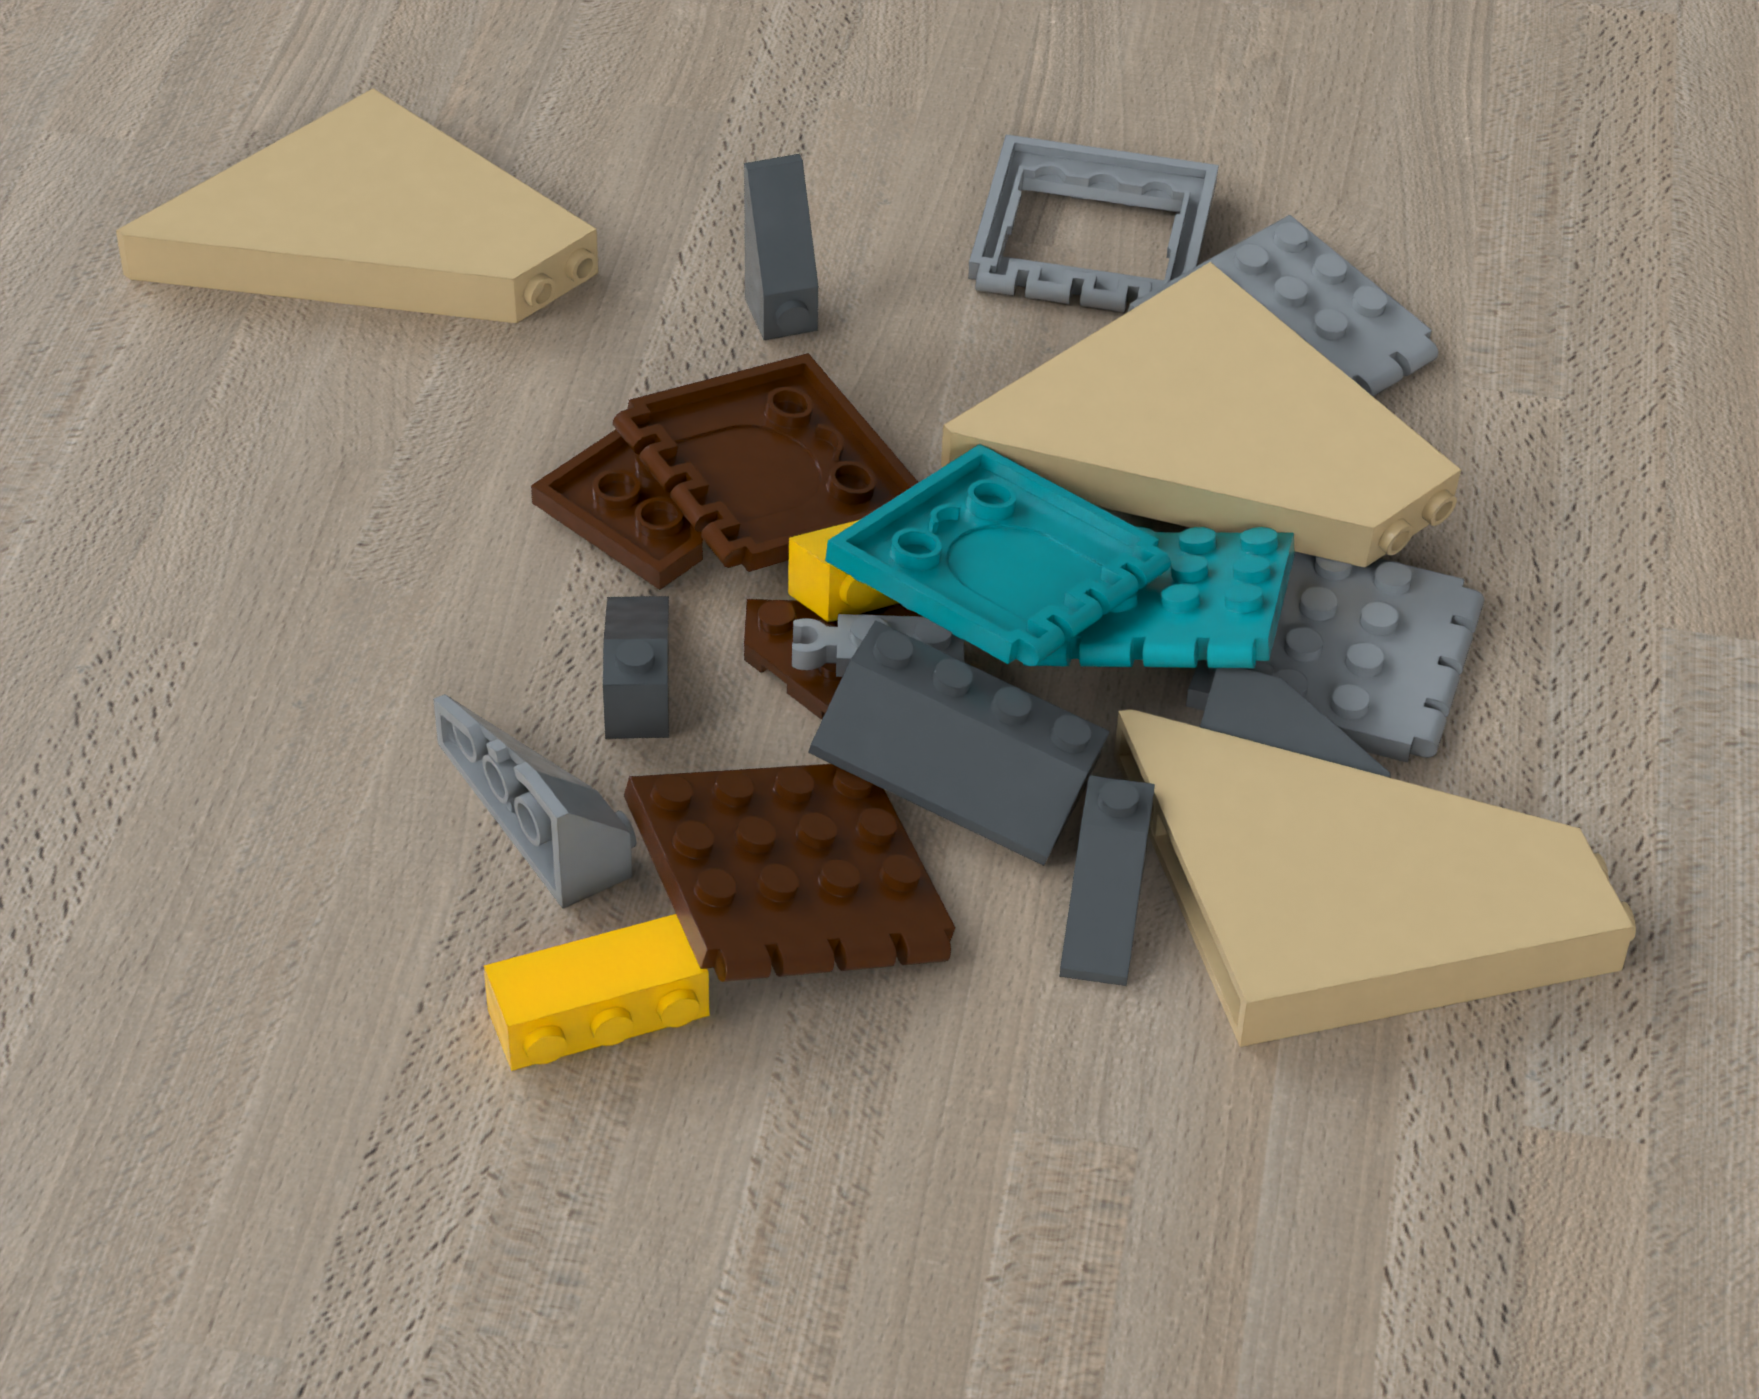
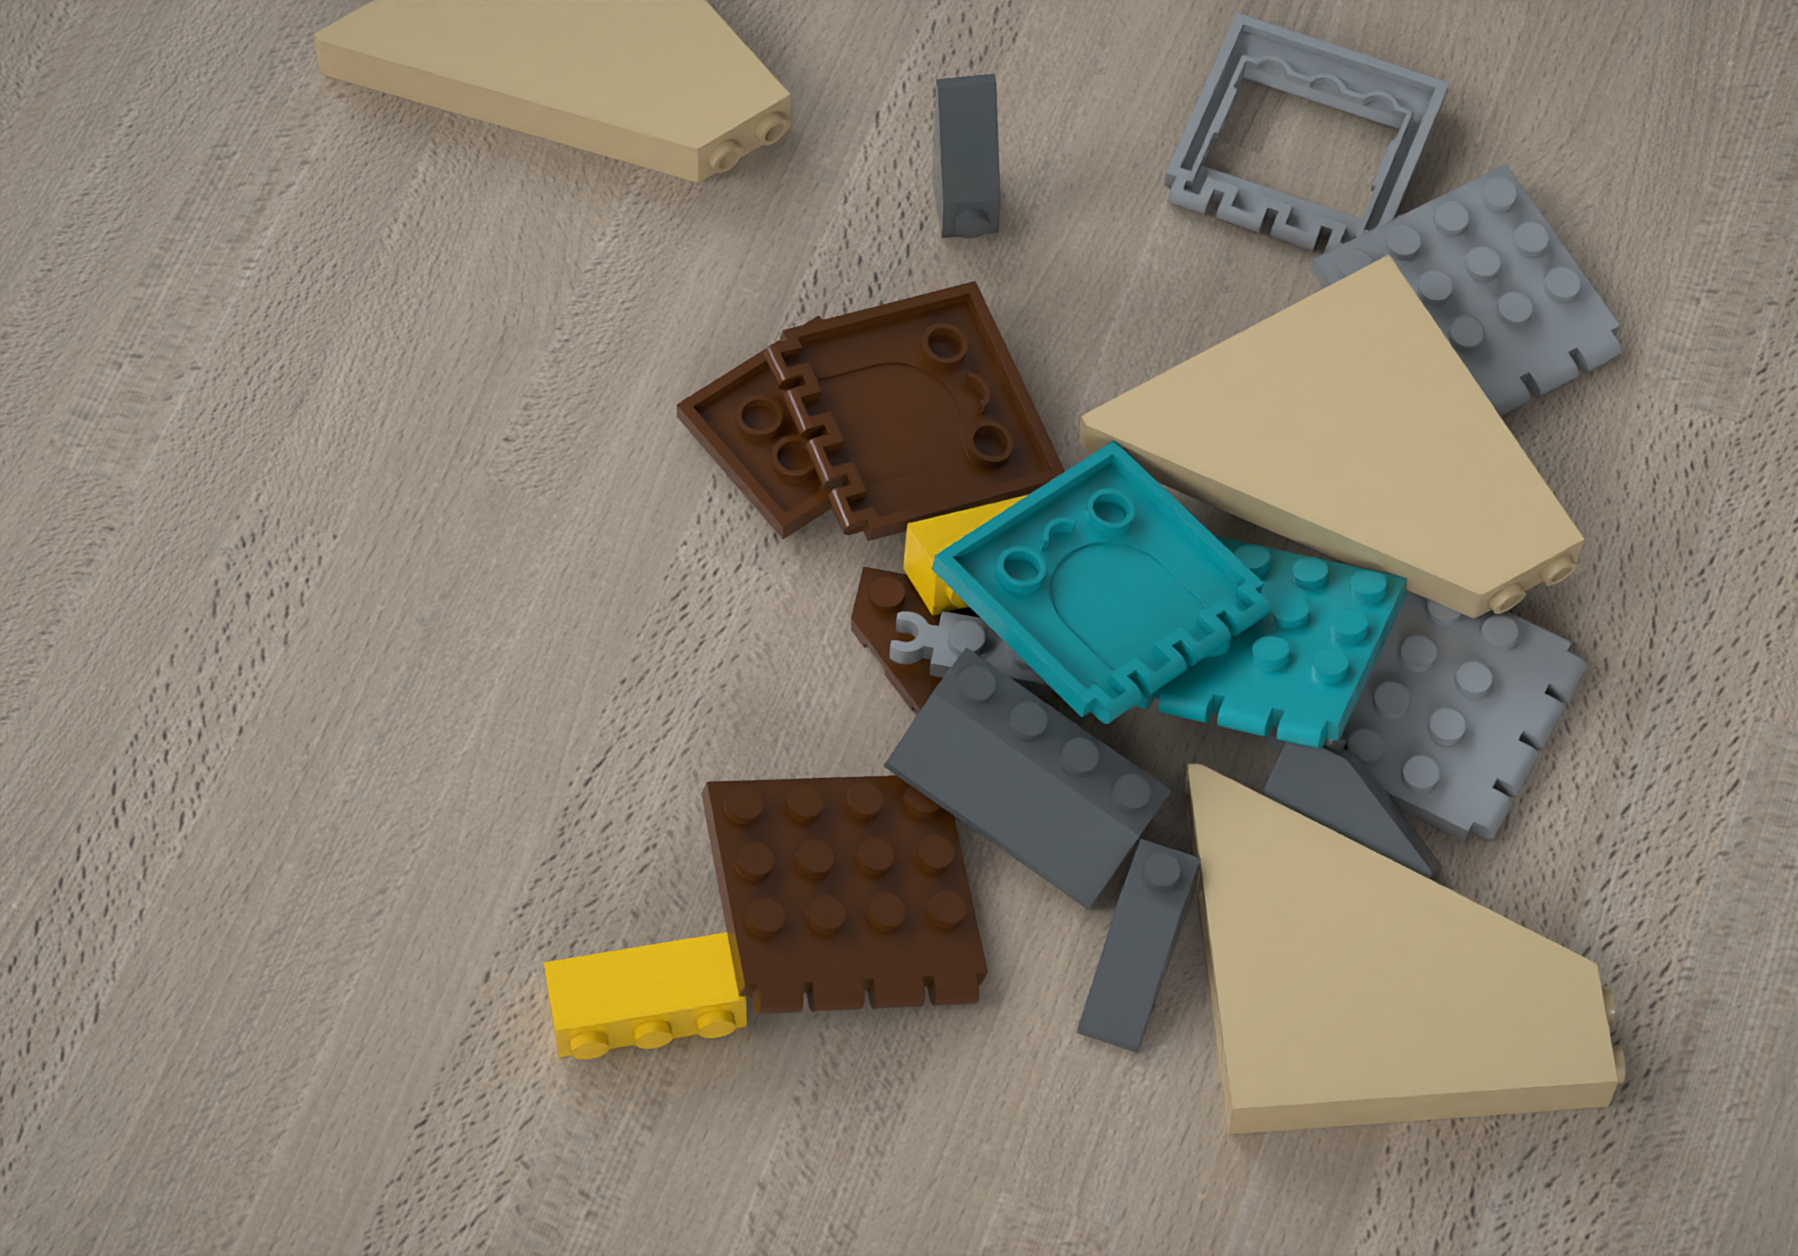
camera: 10 degrees right, 15 degrees up
light grey wedge [433,694,636,909] -> none
dark grey slope [603,596,669,739] -> none

